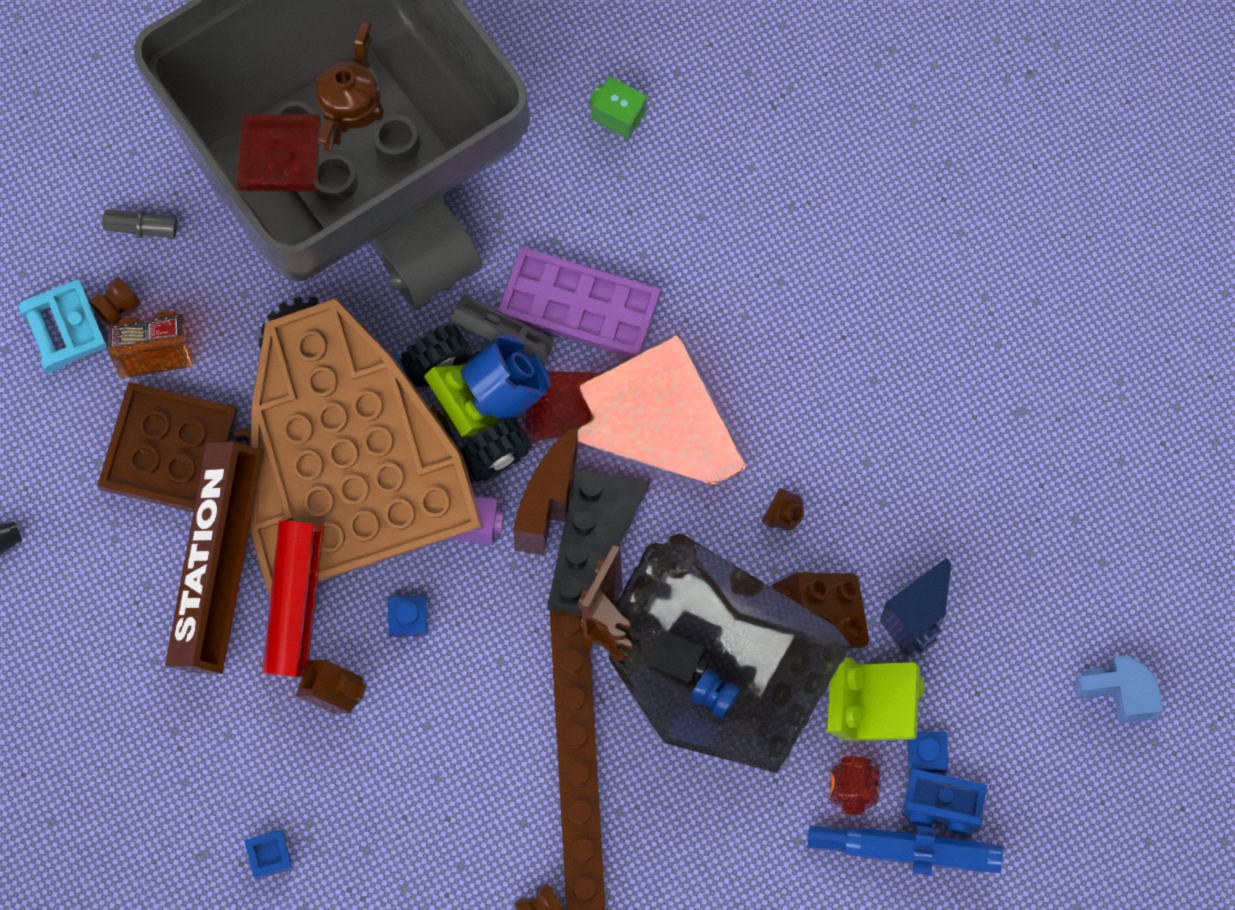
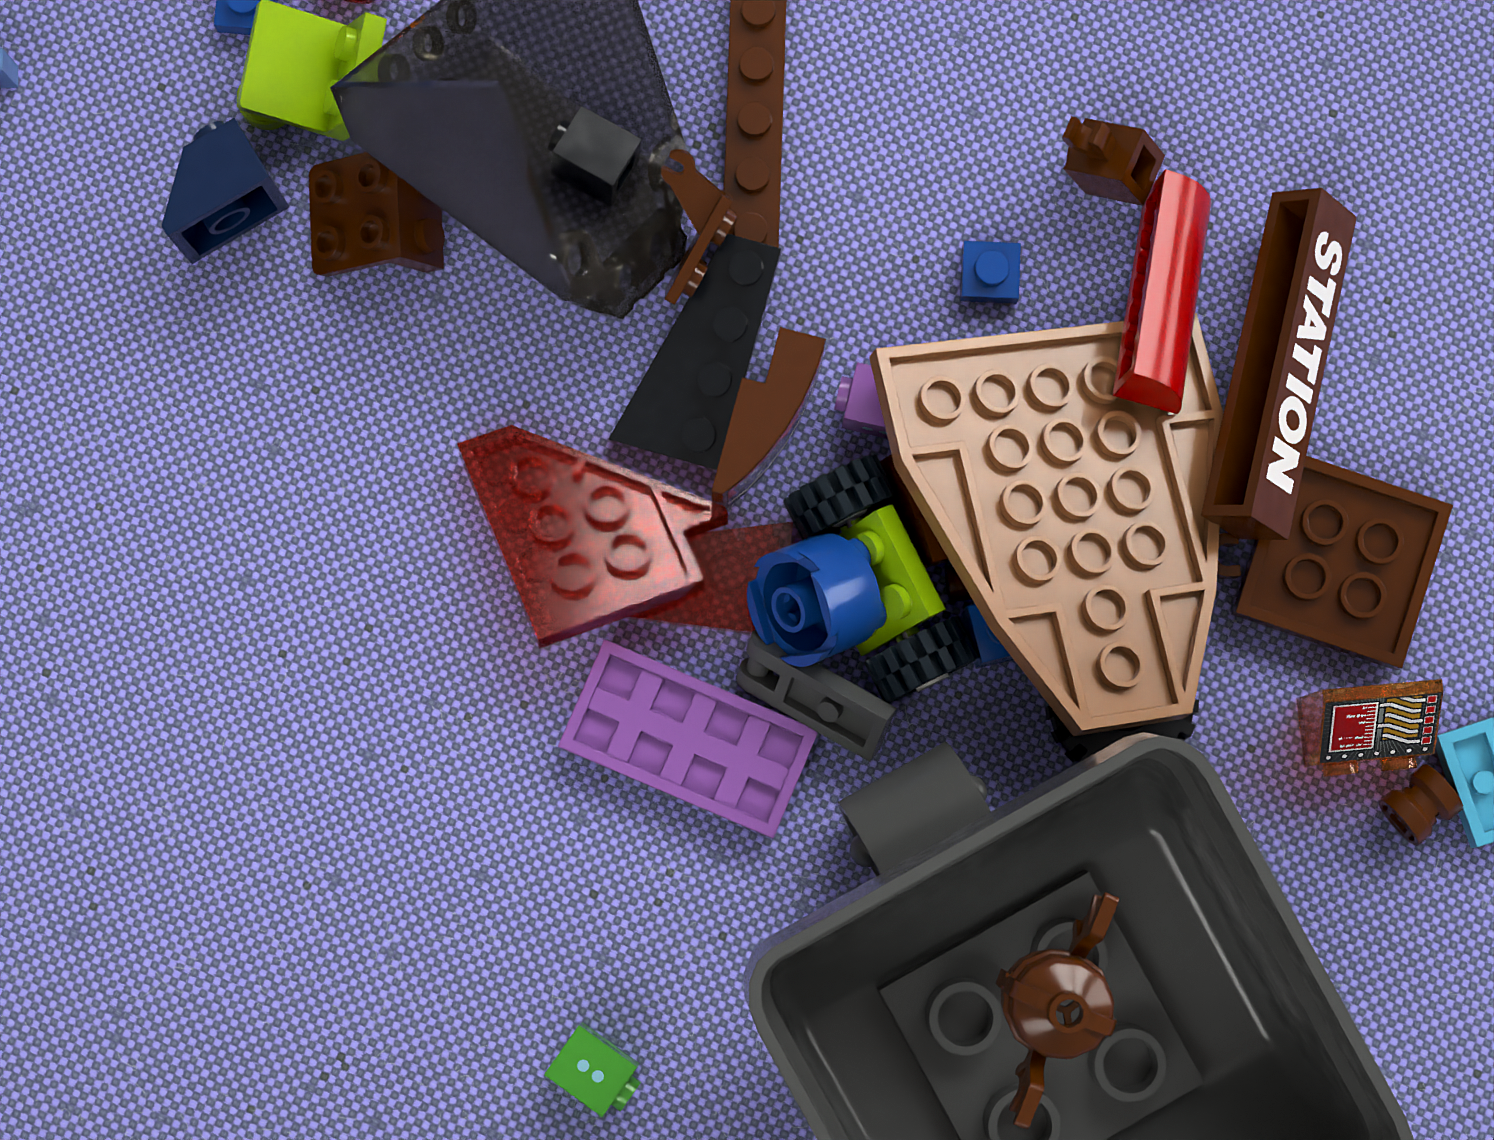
camera: 175 degrees left, 10 degrees up
dark grey axle [102,209,177,239] -> none
clear red plate [237,115,322,191] -> none
blue wheel [689,668,742,720] -> none
reddish brown plate [761,488,804,531] -> none

